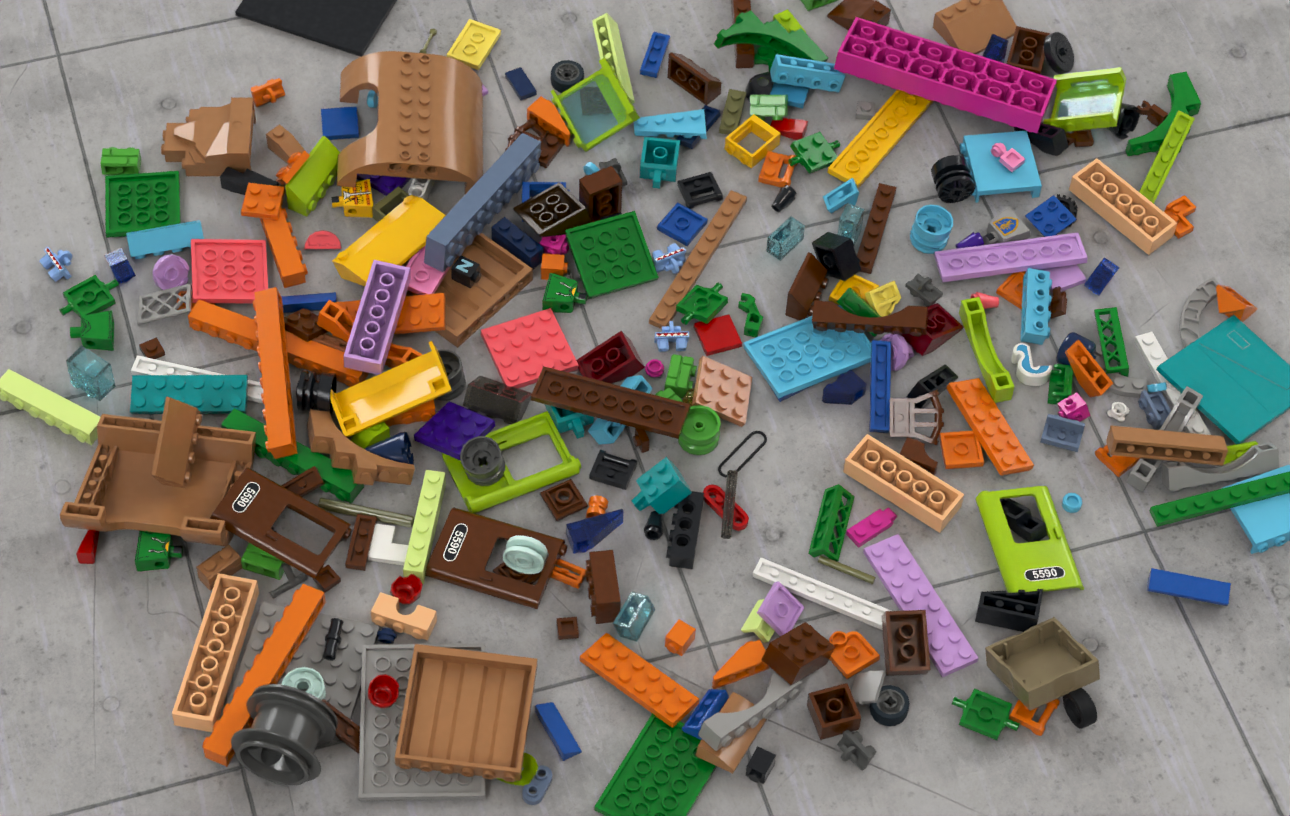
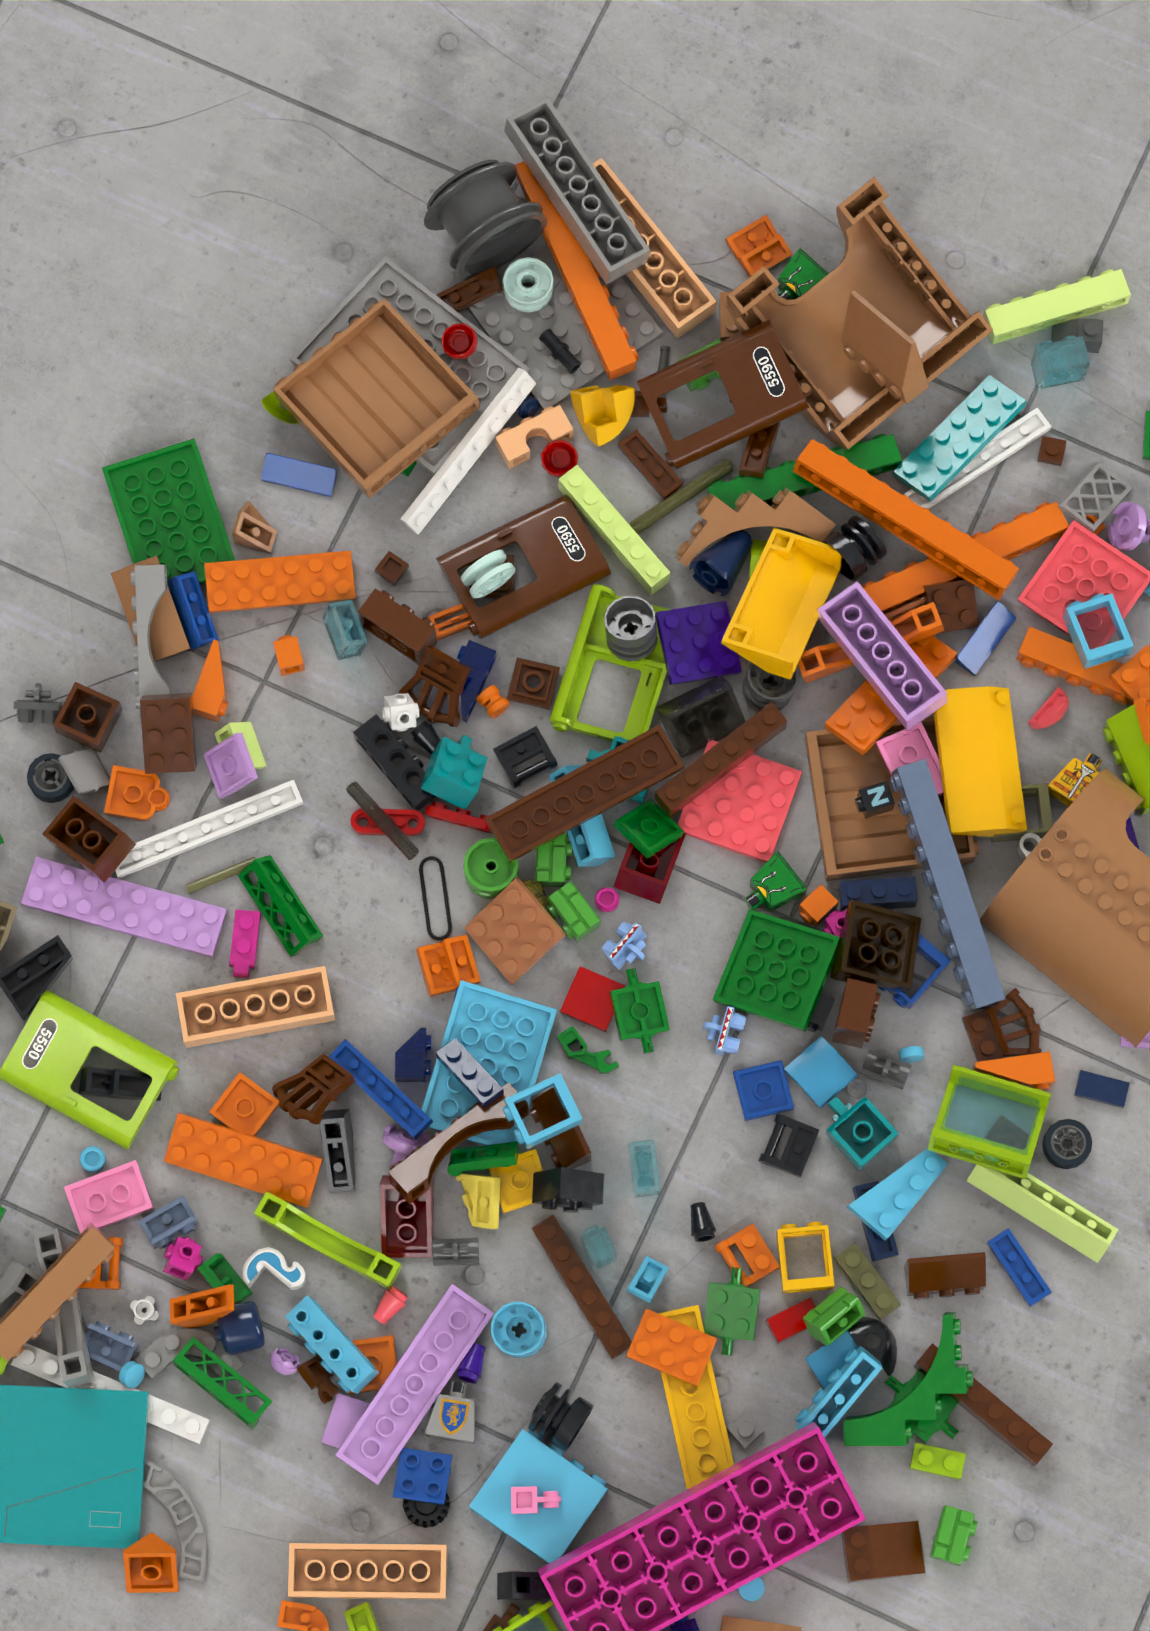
camera: 135 degrees right, 20 degrees up
green torso [70,310,114,351] -> none
white tile [368,524,409,565] -> none
sand blue plate [522,765,552,805] -> none
medium nougat plate [649,190,747,329] -> none
black brick [745,746,776,784] -> none
reddish brown arch [900,437,938,476] -> none
clear blue slope [1084,258,1120,296] -> none
none -> bright pink plate [64,1160,154,1234]
none -> medium nougat slope [232,500,278,553]
none -> lavender plate [270,1348,301,1375]
none -> white brick [382,693,419,731]
none -> reddish brown plate [398,646,471,727]
none -> white plate [401,368,536,535]
none -> orange slope [416,935,481,997]
none -> red plate [424,802,493,834]
none -> plate [436,1038,504,1108]
none -> medium azure window [502,1073,583,1149]
none -> light grey brick [504,97,650,284]
none -> yellow brick [570,385,635,447]
none -> green tile [614,798,684,859]
none -> orange plate [626,1309,717,1387]
none -> reddish brown brick [655,702,787,818]
none -> orange slope [724,214,792,276]
none -> dark azure slope [784,1036,858,1109]
none -> dark grey slope [1051,318,1103,353]
none -> medium azure window [1063,593,1134,669]

